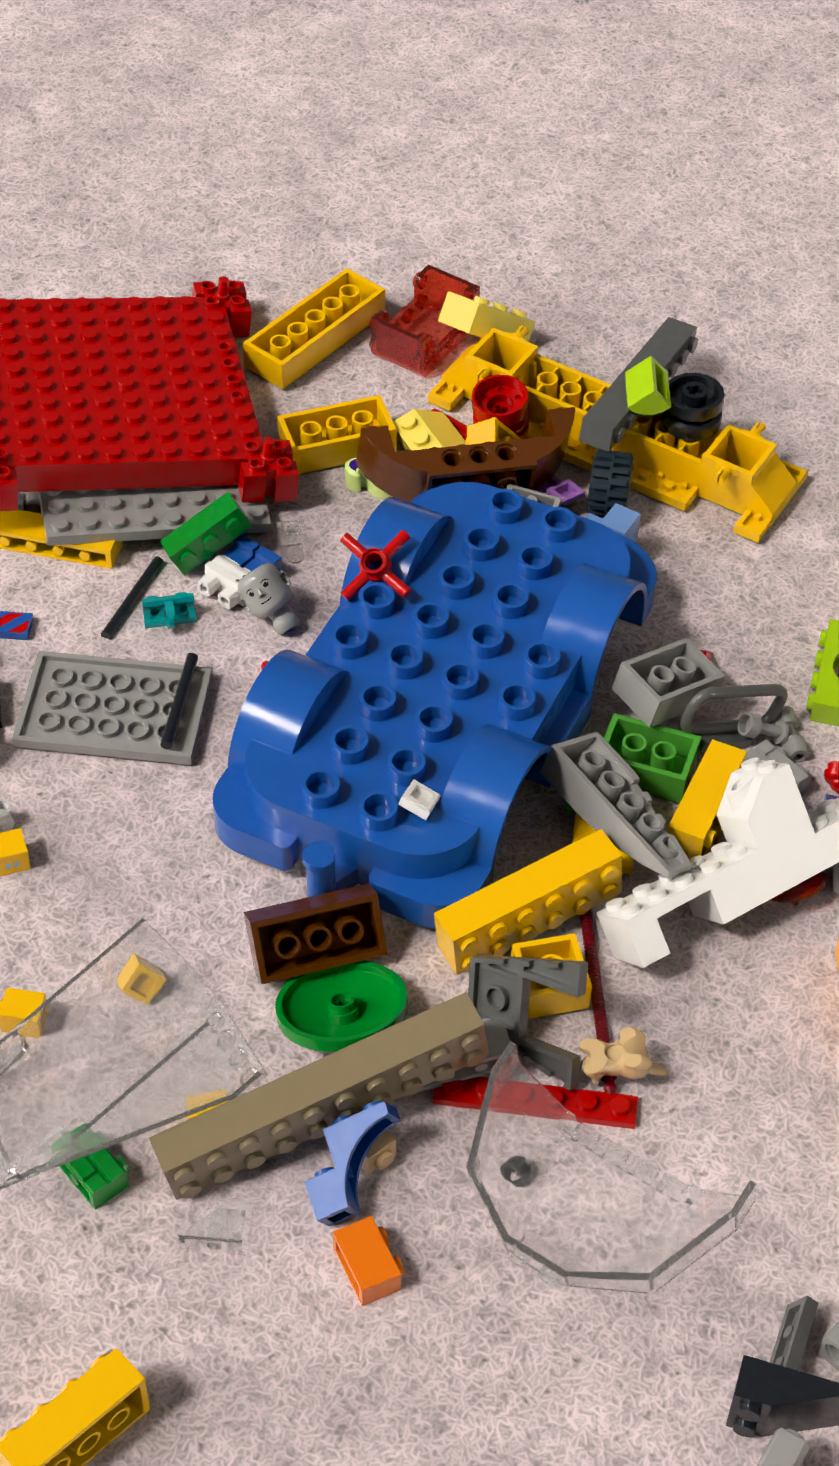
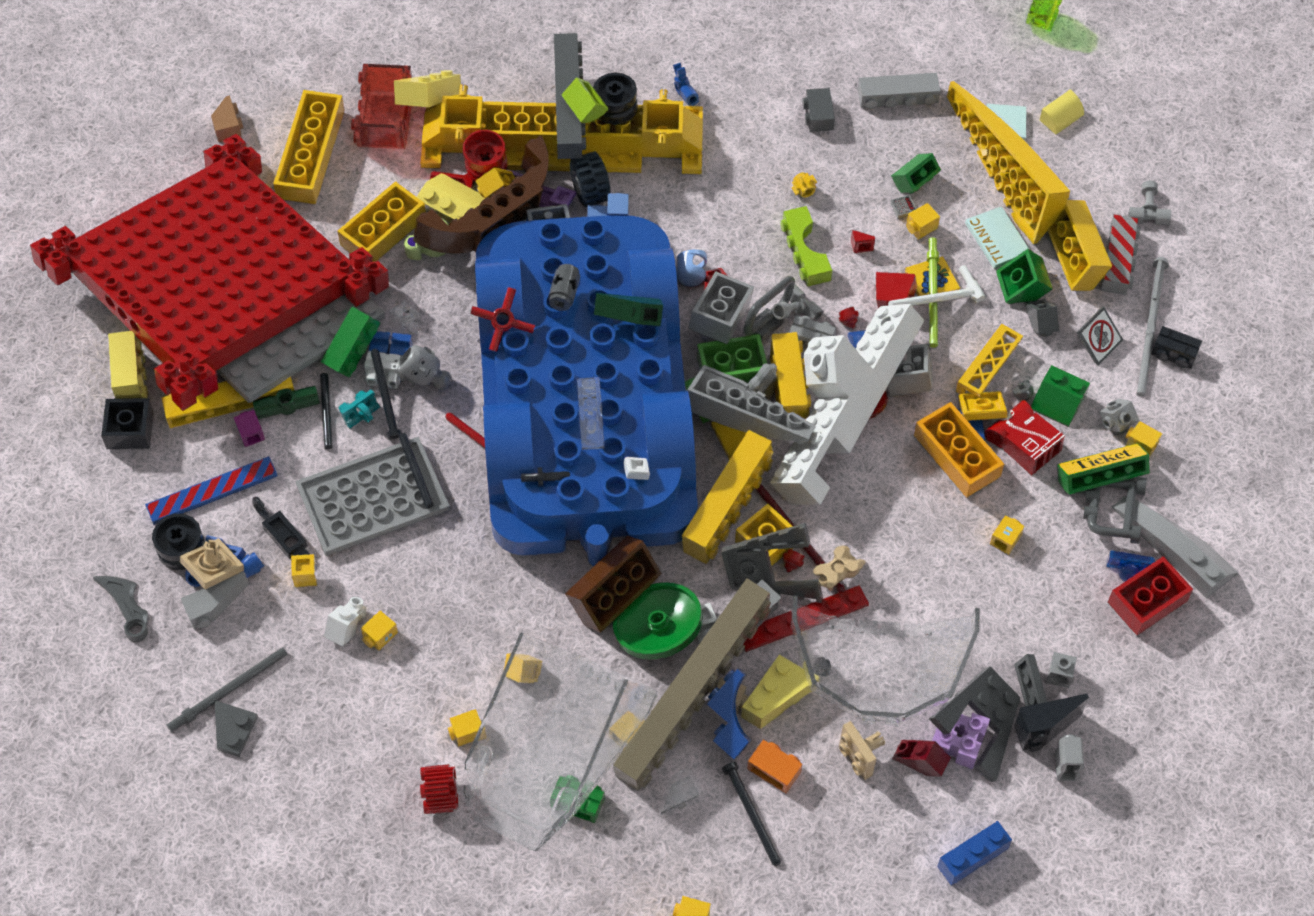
camera: 30 degrees left, 10 degrees up
none -> medium nougat slope [211,95,244,142]
none -> magenta brick [233,410,265,447]
none -> dark green piece [252,385,320,419]
none -> black bar [371,349,402,440]
none -> black piece [521,467,570,487]
none -> dark grey piece [548,264,580,311]
none -> clear slope [577,377,604,450]
none -> dark green slope [594,293,663,326]
none -> blue bar [673,63,699,106]
none -> light blue helmet [676,249,707,287]
none -> black bar [722,762,781,866]
none -> light yellow wedge [741,654,818,729]
none -> light grey rock [748,363,777,399]
none -> red plate [783,548,805,573]
none -> tan plate [839,721,885,780]
none -> dark red slope [892,740,951,777]
none -> dark grey wing [929,666,1020,782]
none -> lavender brick [932,712,990,769]

